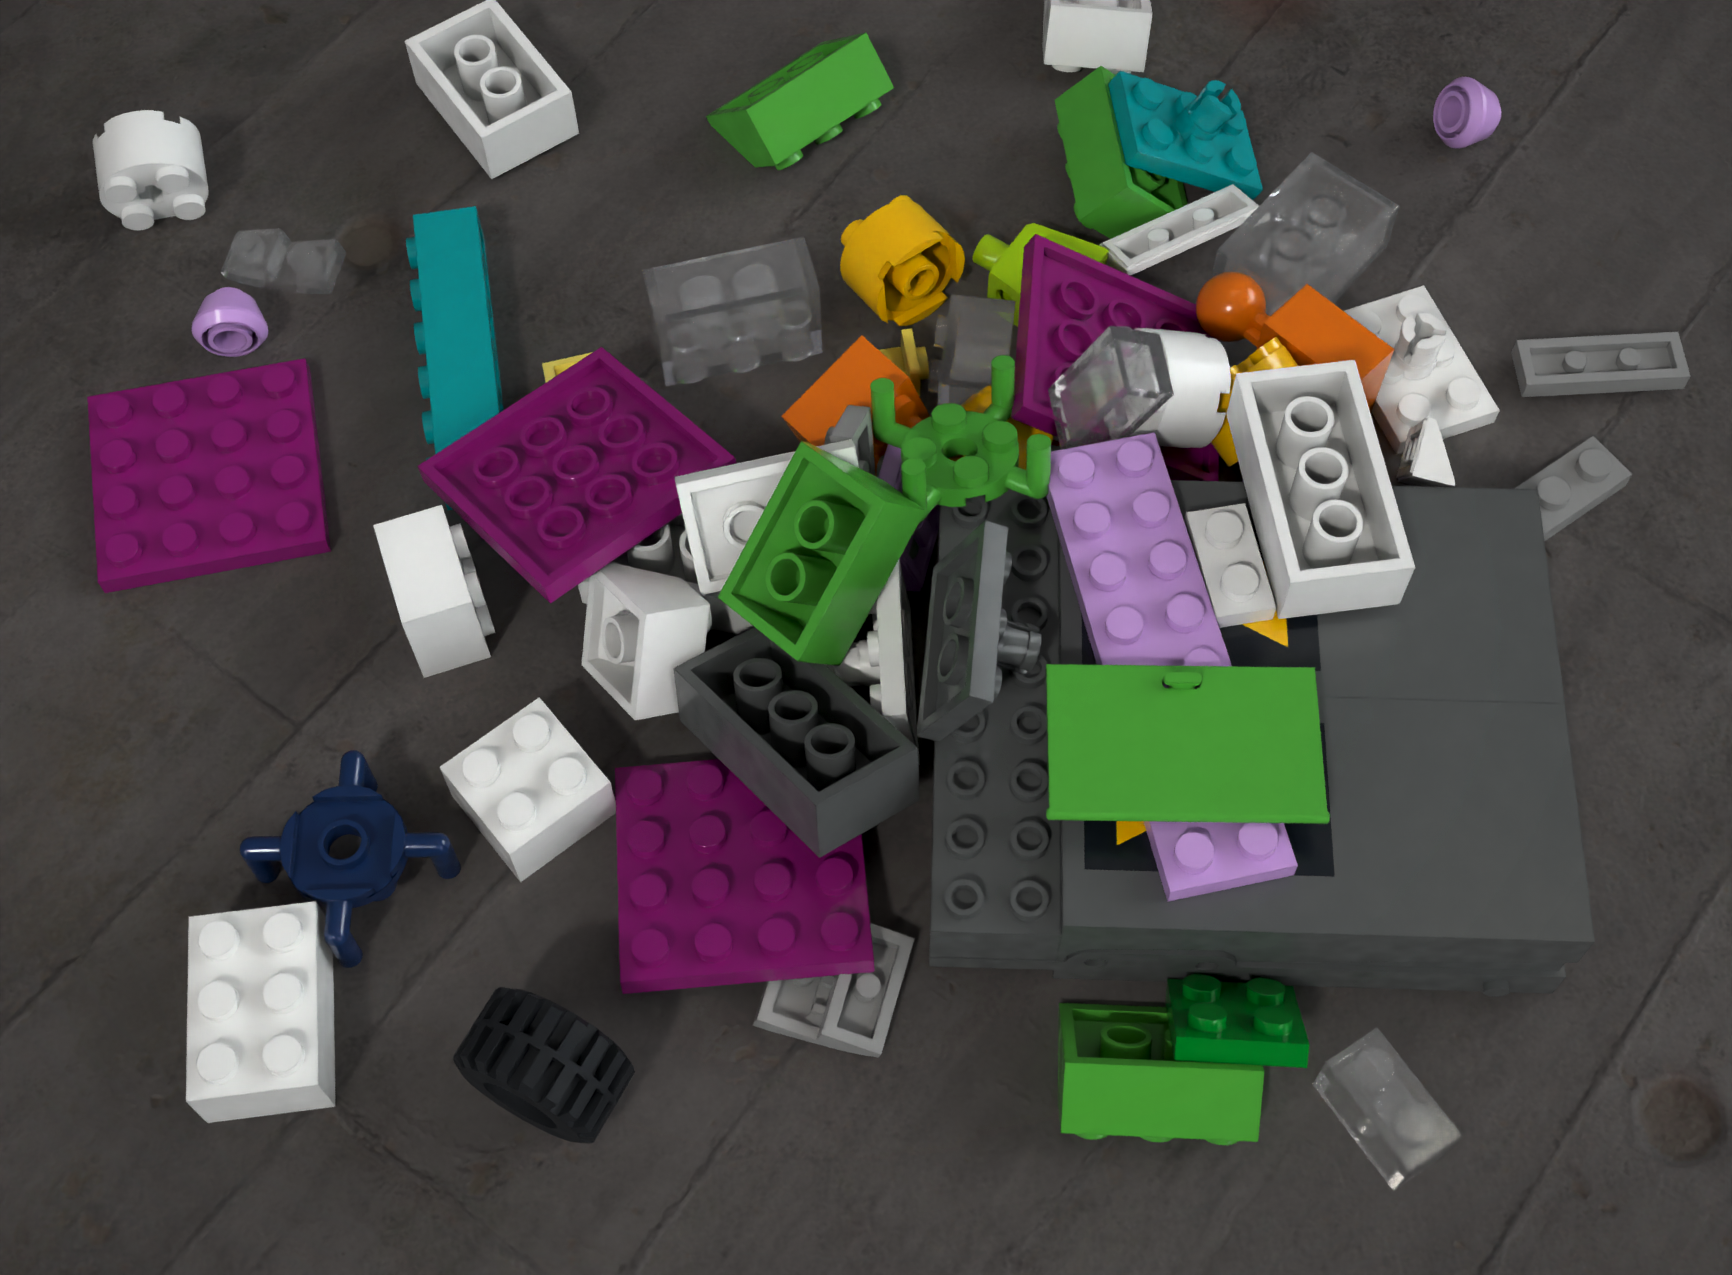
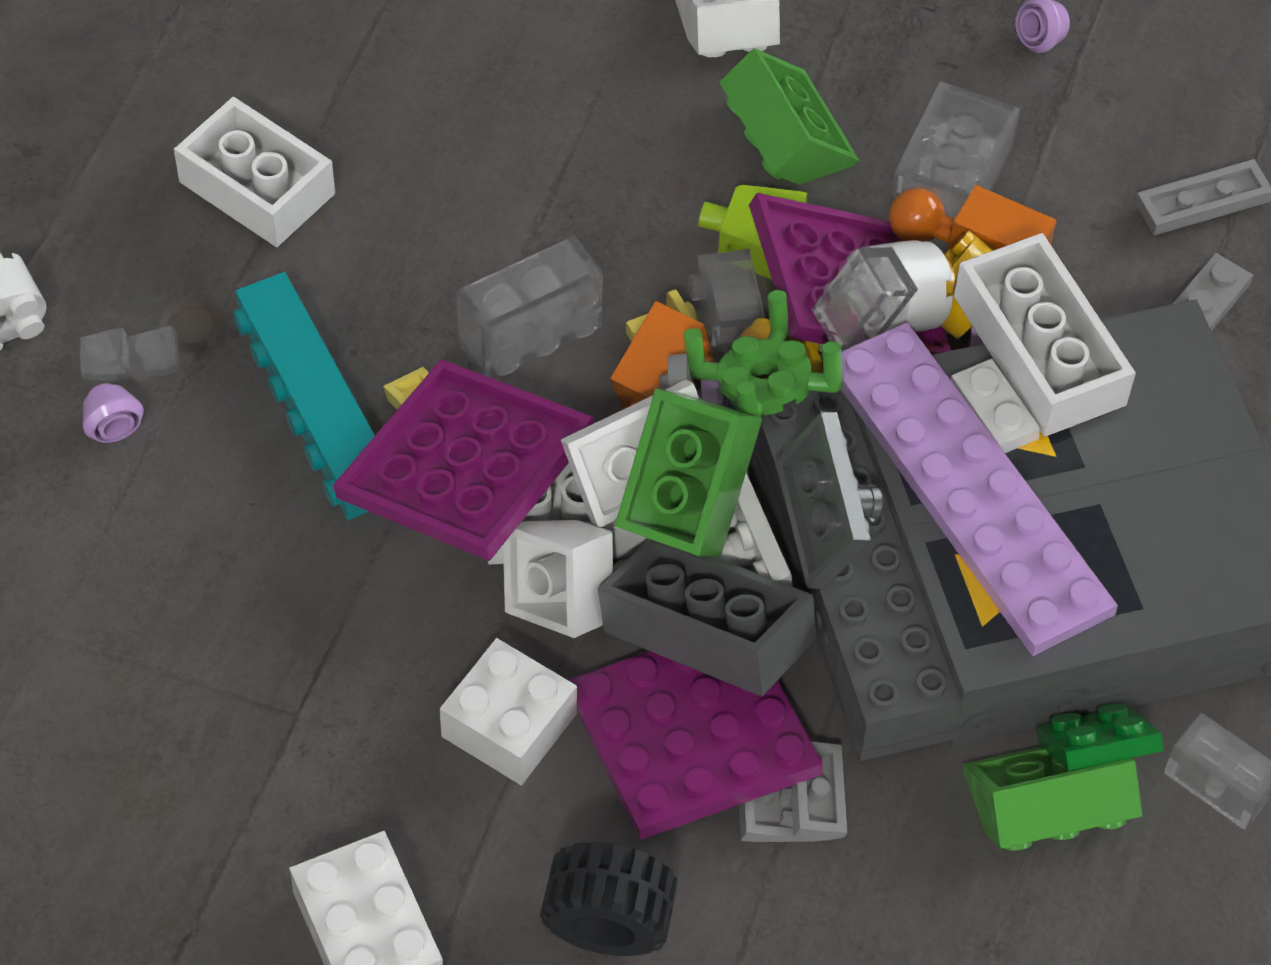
camera: 20 degrees left, 5 degrees down
magenta plate [87,358,331,593] -> none
dark blue plate [239,750,461,968] -> none
white brick [373,505,495,678] -> none
bright green slope [706,33,894,170] -> none
yellow brick [840,195,965,326] -> none
bright green container [1045,664,1330,824] -> none
white slope [1099,184,1263,276] -> none
teal plate [1108,71,1263,200] -> none
white plate [1344,285,1500,455] -> none
white slope [1396,418,1455,487] -> none

